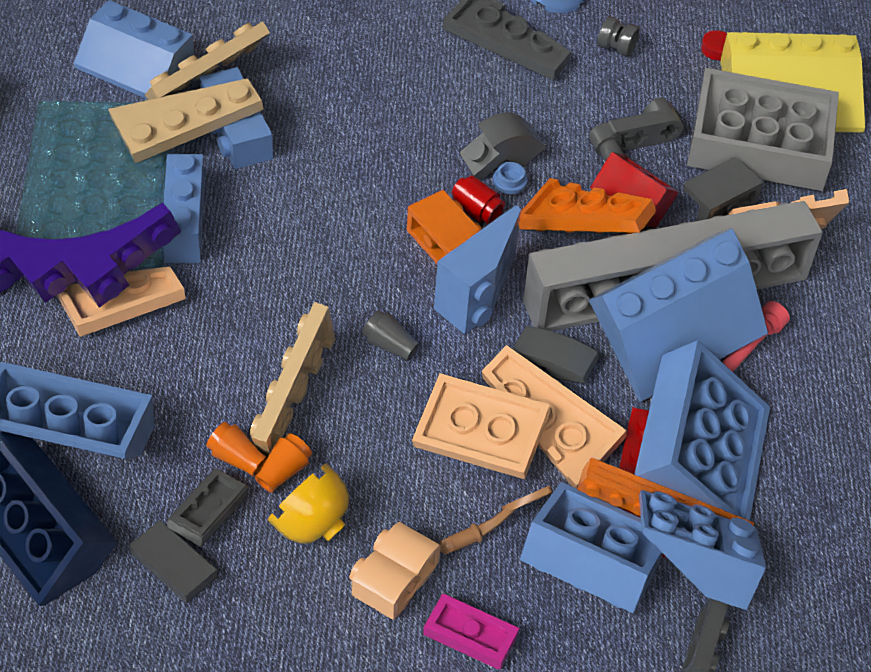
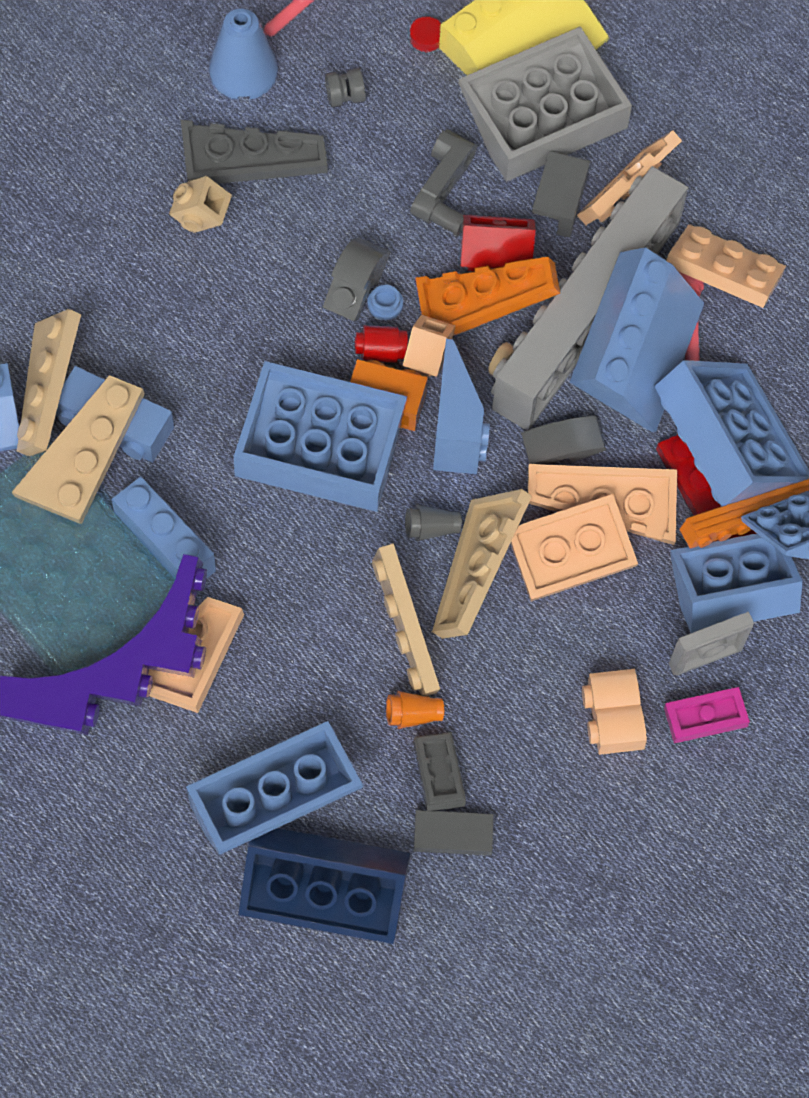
camera: 40 degrees left, 15 degrees up
orange cone [255,433,312,493] -> none
yellow cylinder [268,463,349,544] -> none
medium nougat piece [439,485,553,555] -> none
none -> tan brick [169,176,232,233]
none -> medium blue slope [234,361,407,512]
none -> light nougat brick [403,315,455,377]
none -> tan wing [432,489,532,639]
none -> light nougat plate [666,224,786,308]
none -> light grey tile [668,612,754,676]

